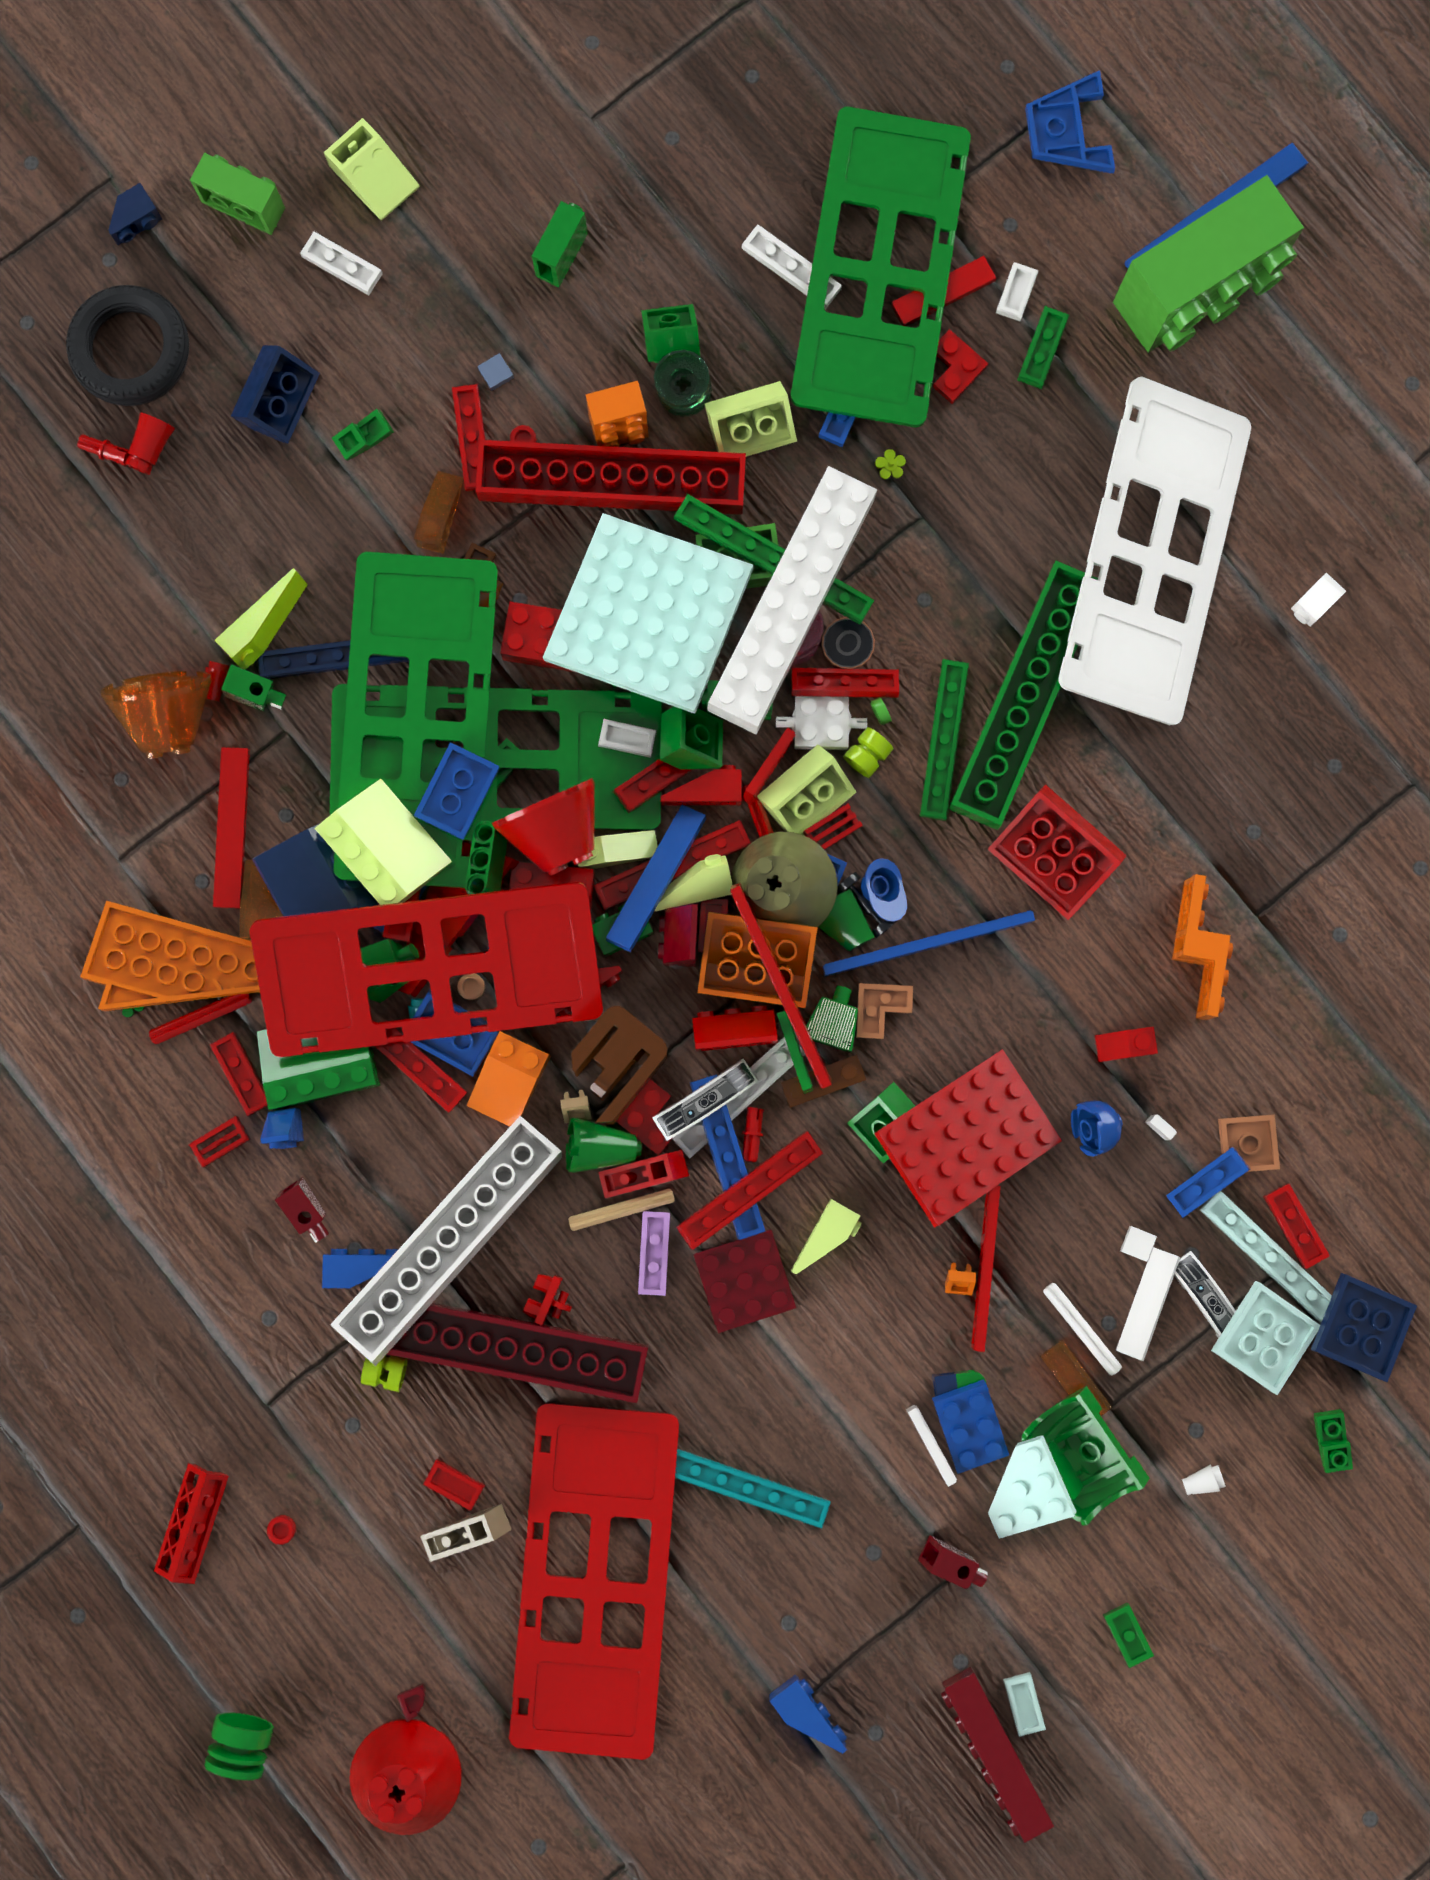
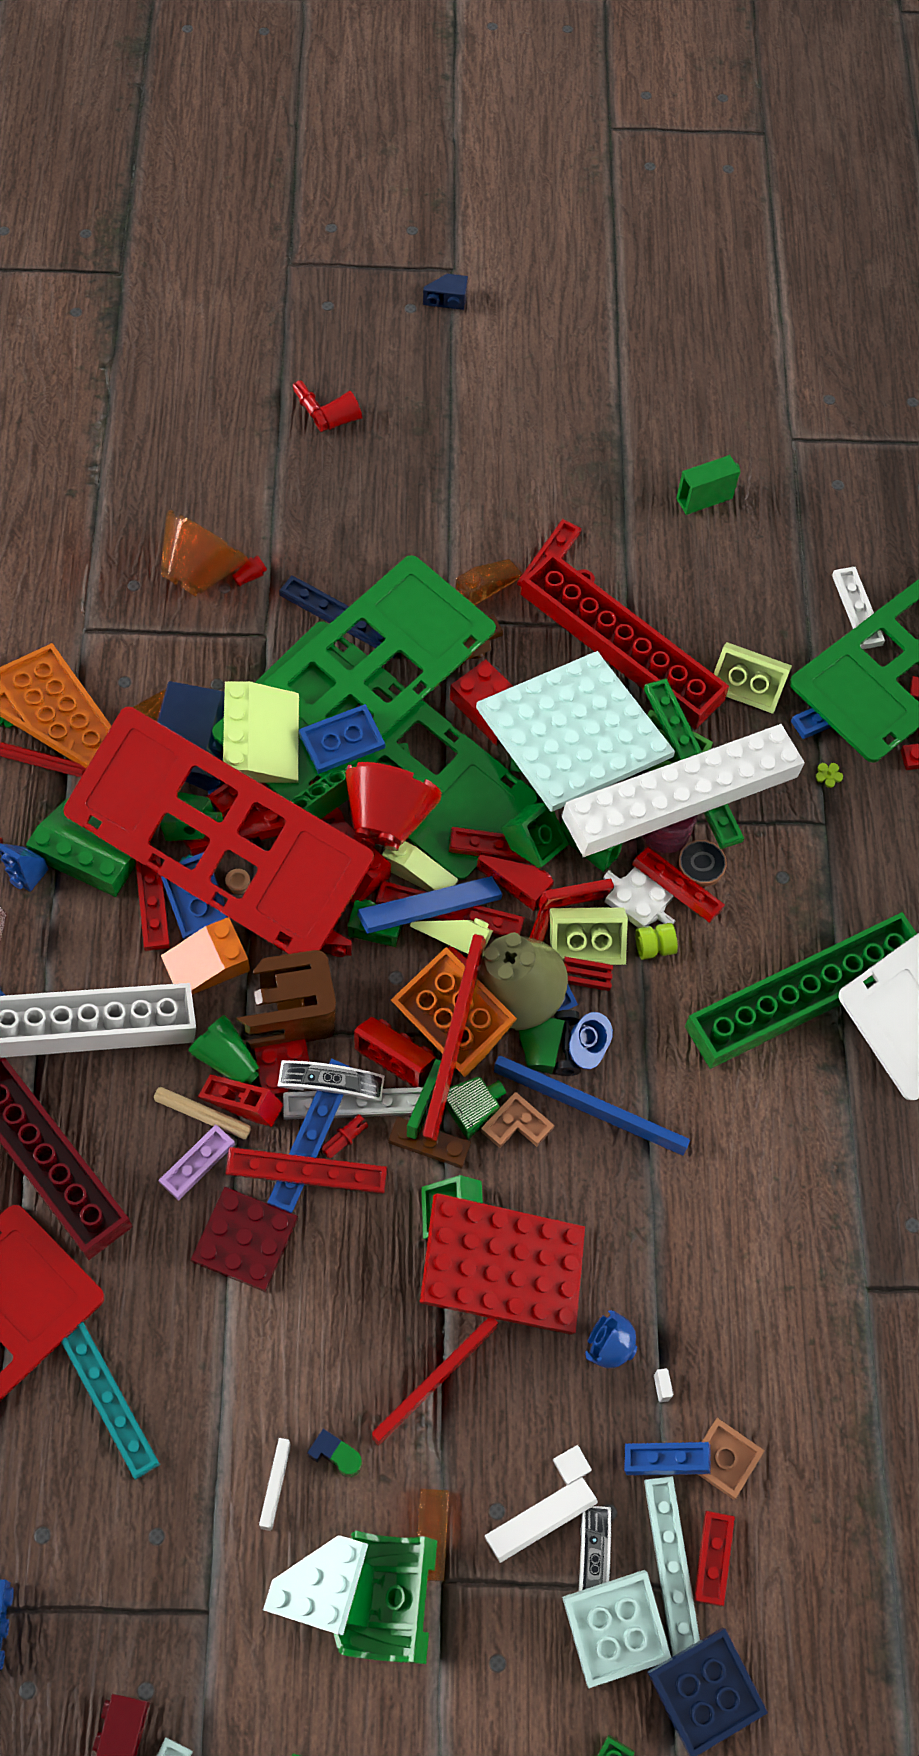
camera: 35 degrees right, 20 degrees down
black tyre [66,285,189,406] -> none
bright green brick [190,153,285,235] -> none
red tile [210,1032,268,1116] -> none
red tile [213,747,250,909] -> none
lime slope [215,568,308,670] -> none
green torso [221,664,287,711] -> none
dark blue slope [231,345,320,444] -> none
white plate [300,232,382,295] -> none
yellowish green slope [324,118,420,221] -> none
green slope [332,409,394,461] -> none
sand blue tile [477,353,514,391] -> none
red hips [523,1274,572,1325] -> none
tan tile [560,1090,592,1123] -> none
orange brick [585,381,649,447] -> none
white tile [598,719,656,758] -> none
green slope [641,304,700,363] -> none
clear green wheel [654,350,712,417] -> none
dark red slope [658,904,698,967] -> none
yellowish green slope [791,1199,862,1274] -> none
bright green tile [870,697,892,725] -> none
dark red torso [918,1535,988,1589] -> none
green tile [919,659,969,821] -> none
blue plate [932,1379,1009,1474] -> none
orange tile [945,1262,976,1295] -> none
red slope [988,784,1127,920] -> none
white axle [1043,1283,1122,1375] -> none
red slope [1094,1026,1158,1062] -> none
orange bracket [1172,874,1233,1020] -> none
white cone [1182,1464,1226,1495] -> none

